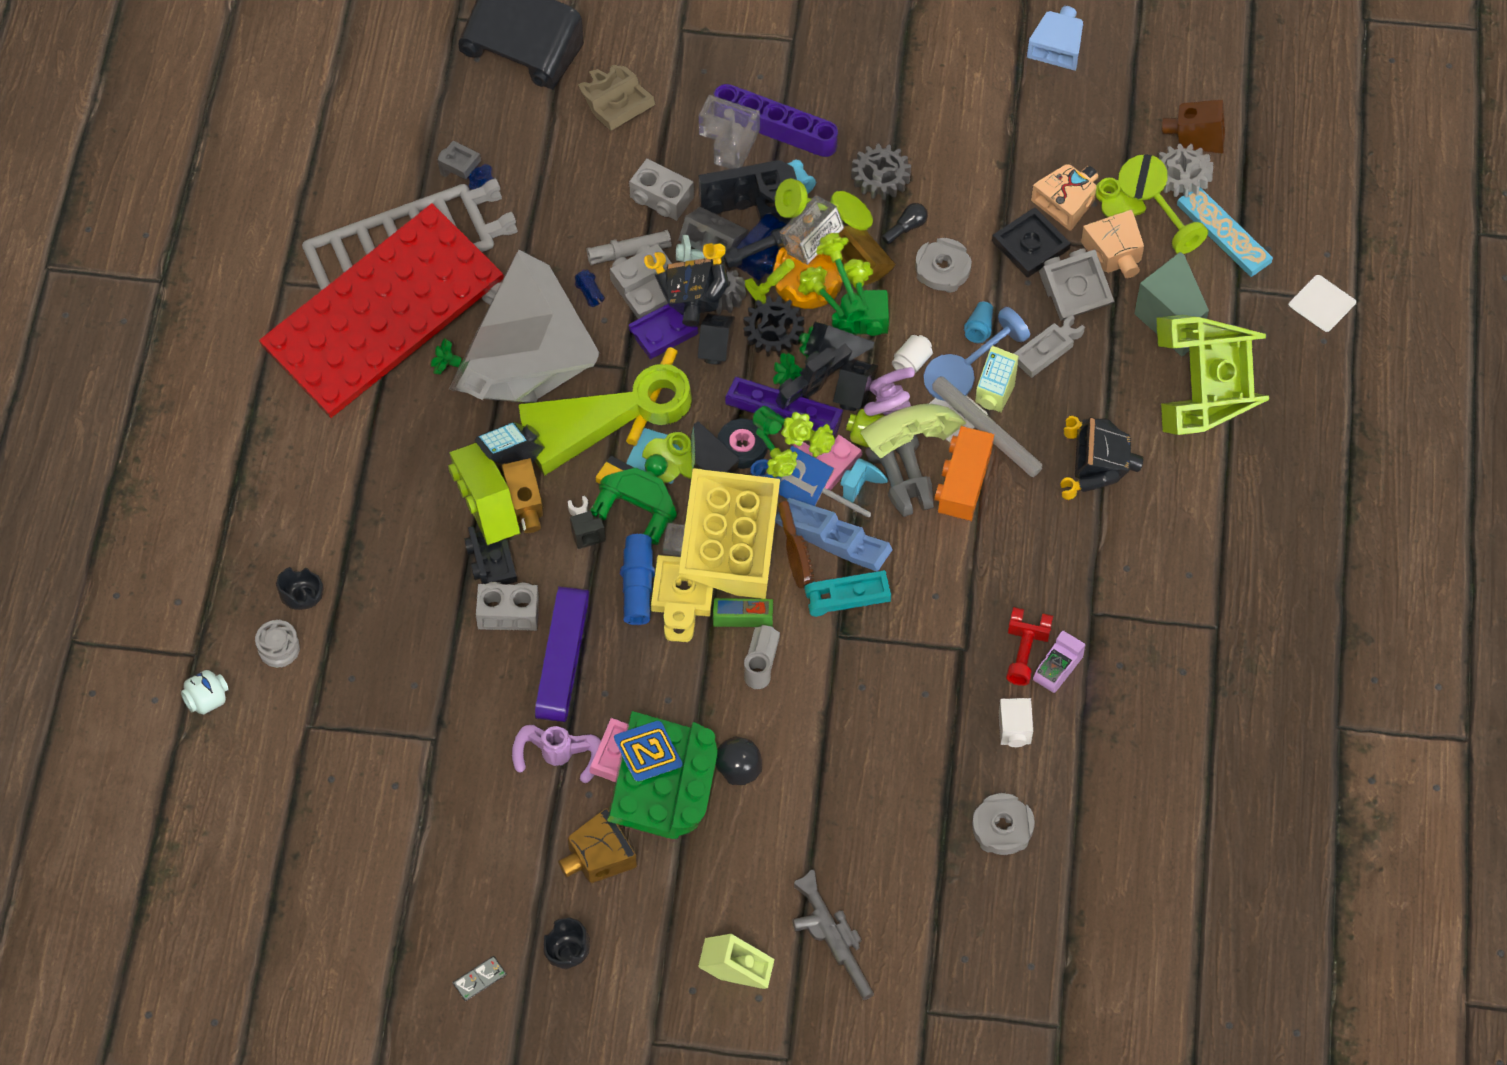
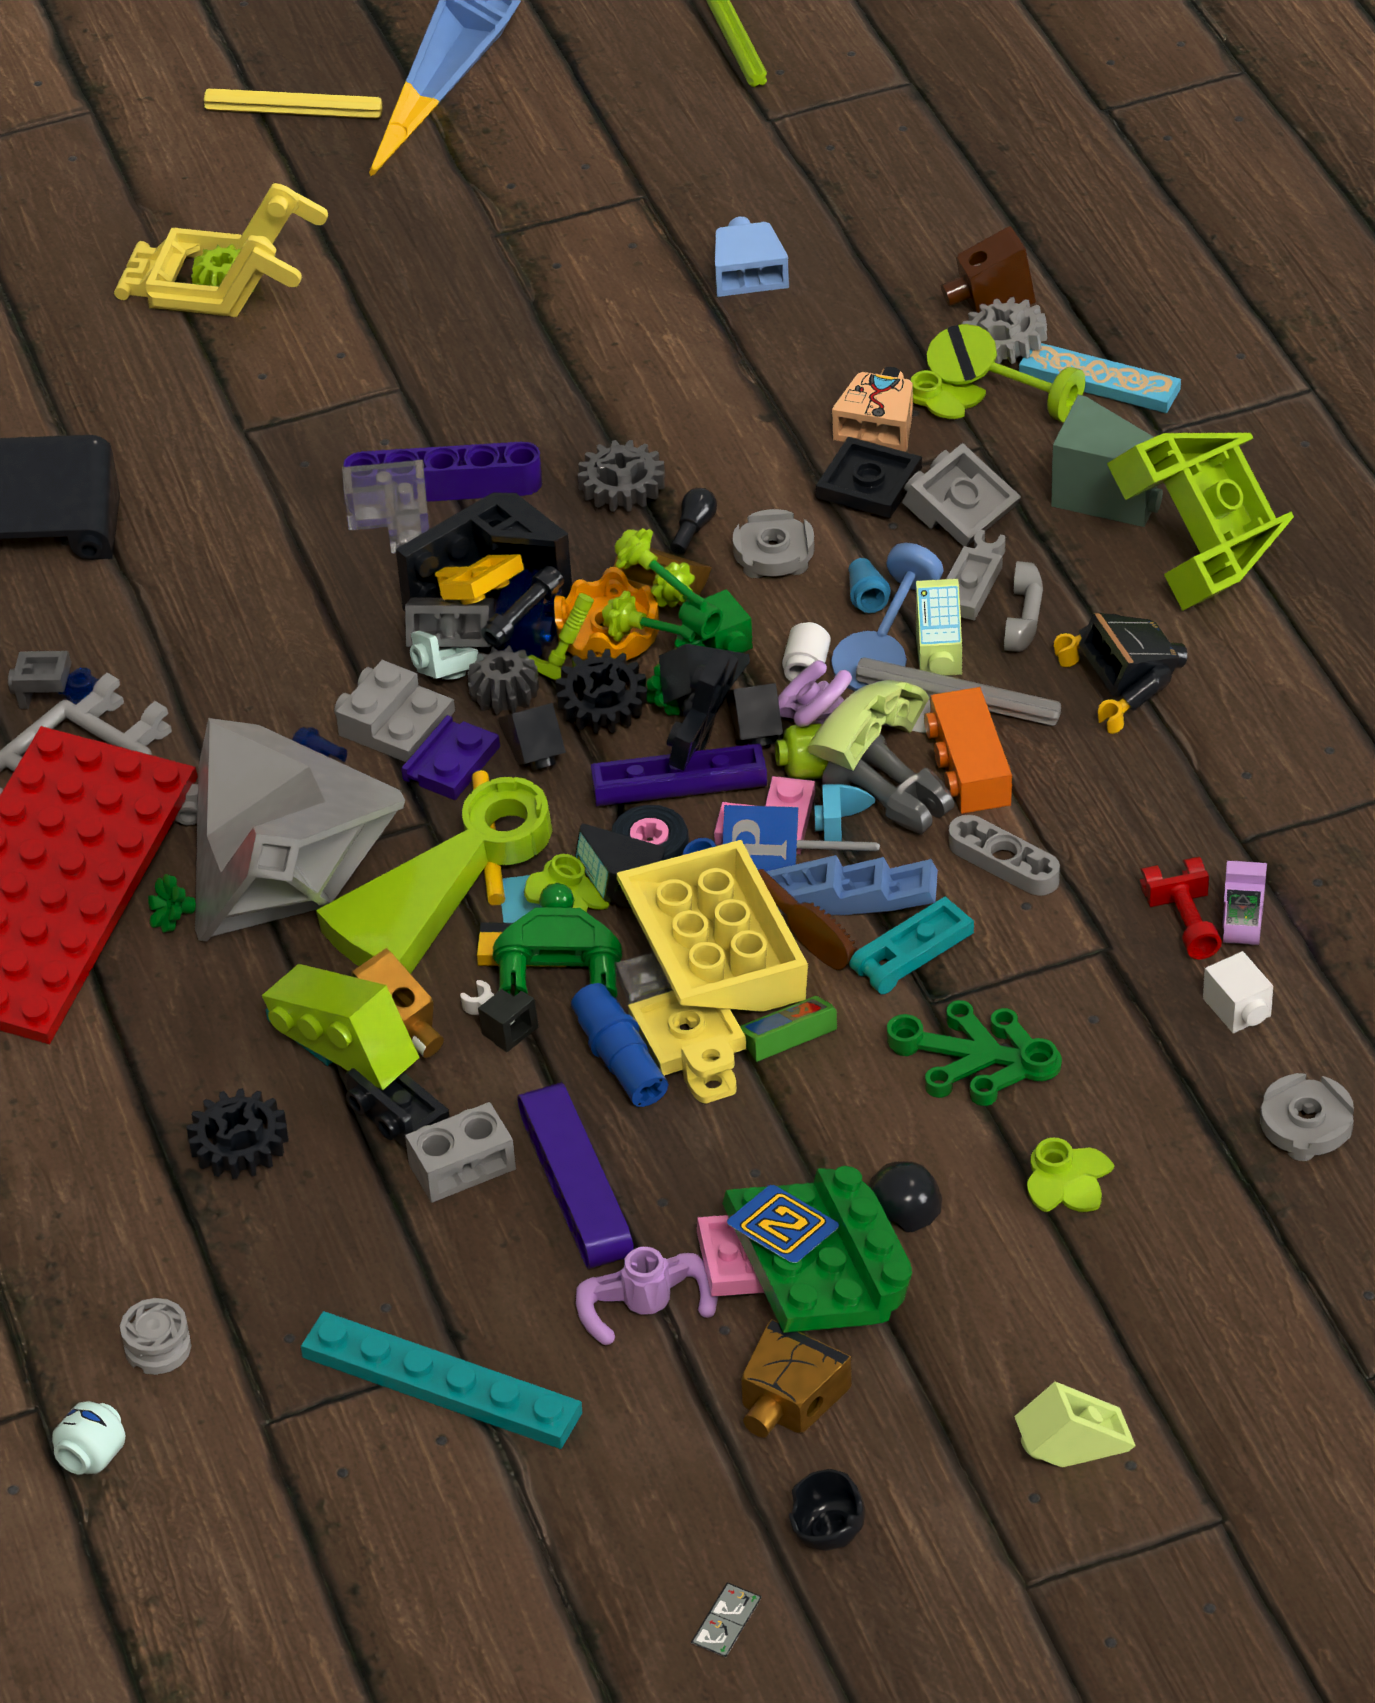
camera: 25 degrees left, 15 degrees down
black hair [276,567,324,610] -> none
black slope [474,422,545,465] -> none
dark tan plate [578,65,655,130] -> none
light grey pin [586,230,672,266] -> none
light grey brick [629,159,694,221] -> none
black torso [644,243,729,327] -> none
light grey piece [744,625,780,689] -> none
lime plant [753,406,835,478] -> none
green plant [773,353,803,386] -> none
lime piece [775,178,873,230] -> none
clear brick [779,195,844,265] -> none
flat silver piece [792,870,874,1000] -> none
light nougat torso [1081,210,1144,278] -> none
white sticker [1289,275,1356,332] -> none
none -> black gear [187,1088,289,1179]
none -> teal plate [301,1311,583,1449]
none -> yellow hinge [435,554,524,605]
none -> green plant [887,1000,1062,1106]
none -> light grey beam [949,815,1060,896]
none -> light grey bar [1004,561,1043,652]
none -> lime plate [1027,1138,1114,1212]

